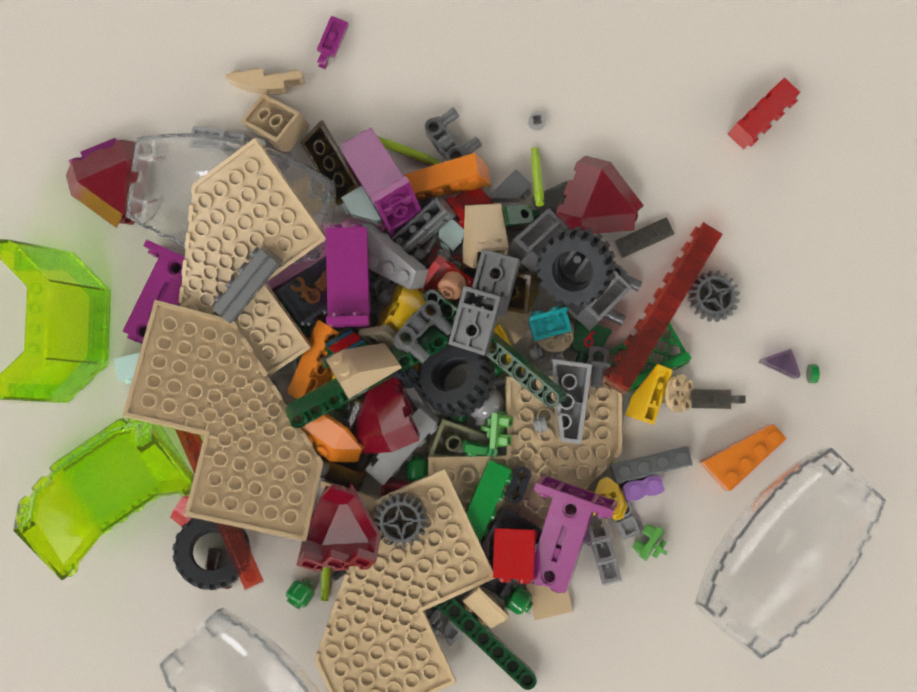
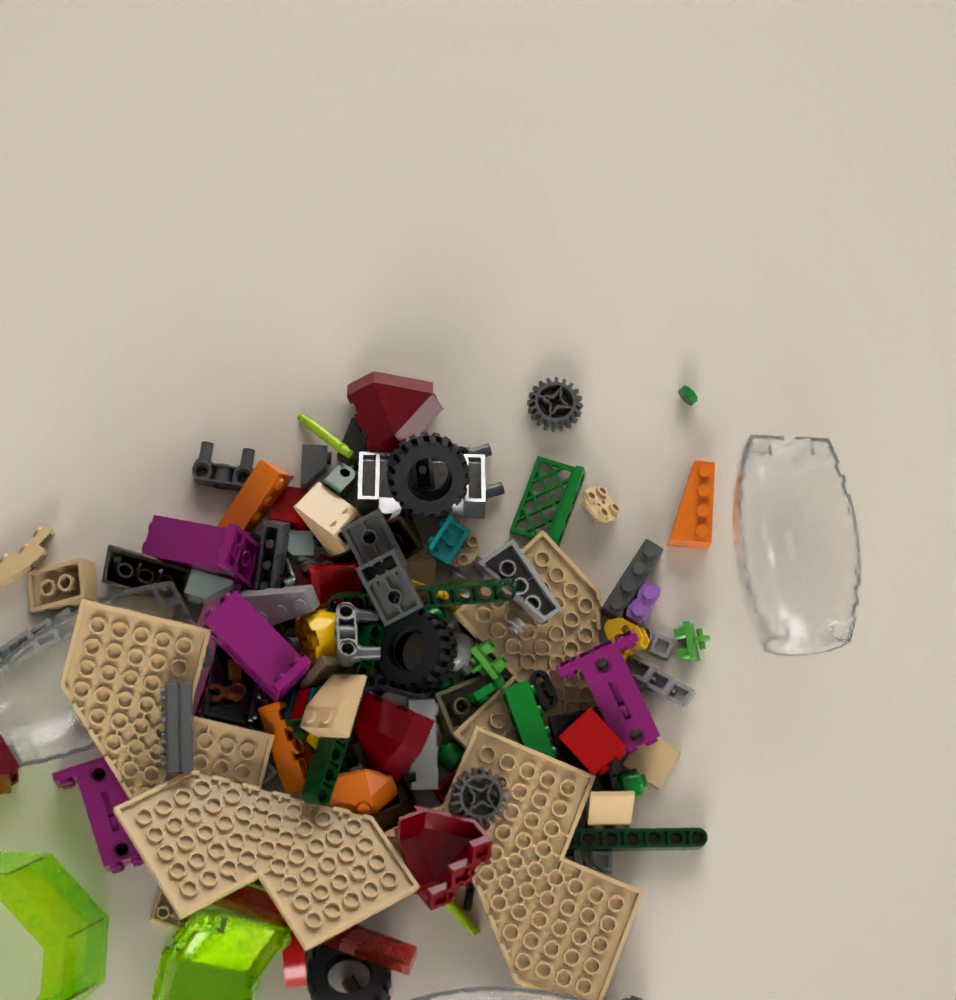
camera: 55 degrees left, 10 degrees down
light aqua slope [114,352,140,385] -> none
green head [285,578,315,609] -> none
magenta plate [317,16,349,69] -> none
lime piece [377,136,440,165] -> none
nougat head [438,271,466,301] -> none
light grey bush [528,111,546,131] -> none
dark green torso [570,319,612,363] -> none
dark grey bracket [588,346,611,388] -> none
clear red brick [604,222,723,395] -> none
clear smoke plate [615,217,675,259] -> none
yellow slope [625,364,673,425] -> none
clear smoke plate [691,389,746,409] -> none
red wedge [728,77,801,150] -> none
clear purple slope [759,349,801,379] -> none

